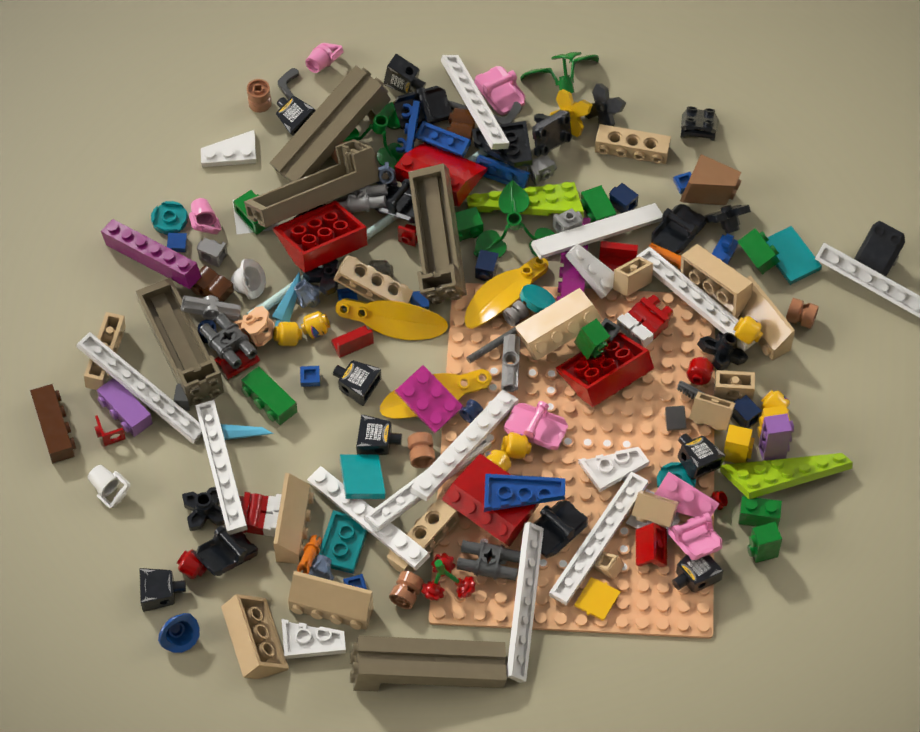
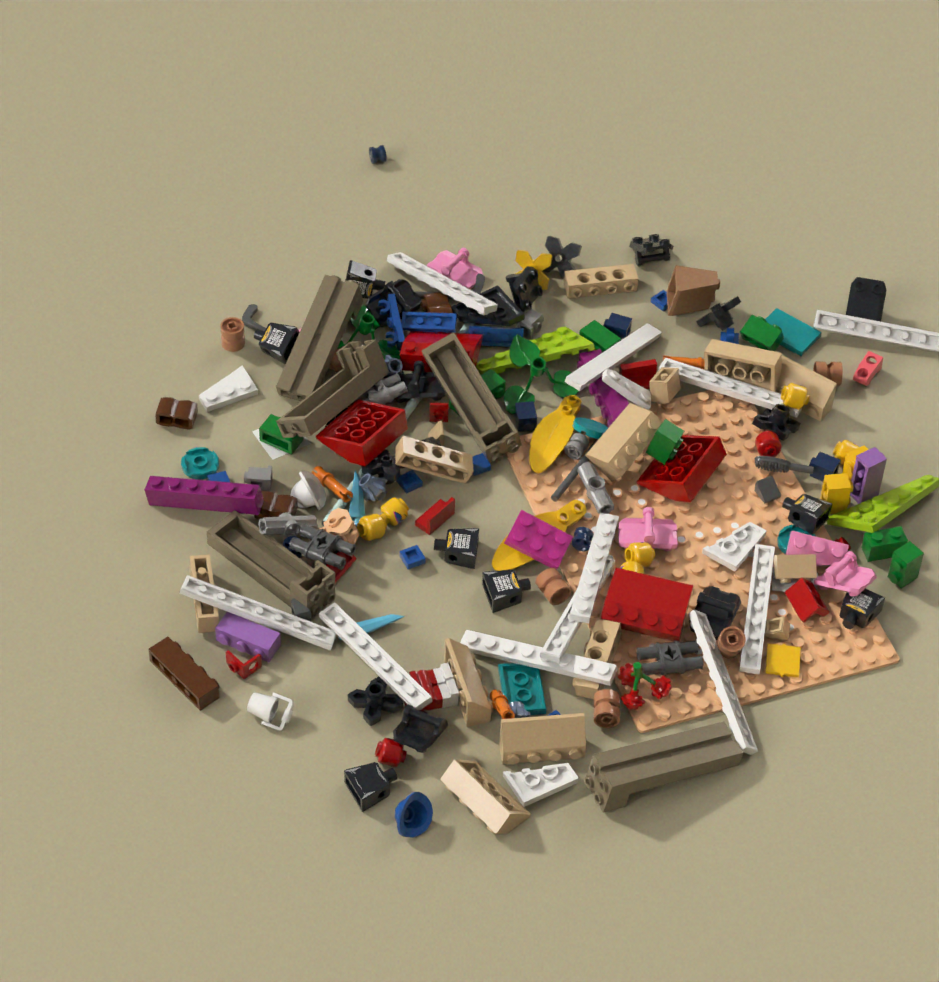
camera: 25 degrees left, 10 degrees down
bright pink piece [189,198,221,234] -> none
green brick [241,366,298,425] -> none
bright pink piece [305,43,344,73] -> none
yellow plant [335,298,448,340] -> none
teal tile [339,454,386,499] -> none
blue wing [484,474,565,512] -> none
green plant [520,52,599,93] -> none
light grey brick [553,208,583,233] -> none
red hips [617,295,673,348] -> none
black shield [651,204,706,254] -> none
tan brick [689,392,735,431] -> none
tan brick [714,370,755,401] -> none
none -> reddish brown brick [155,397,198,430]
none -> orange pin [312,466,353,503]
none -> tan slope [428,421,444,447]
none -> nougat wheel [717,626,746,658]
none -> coral leg [853,351,883,386]

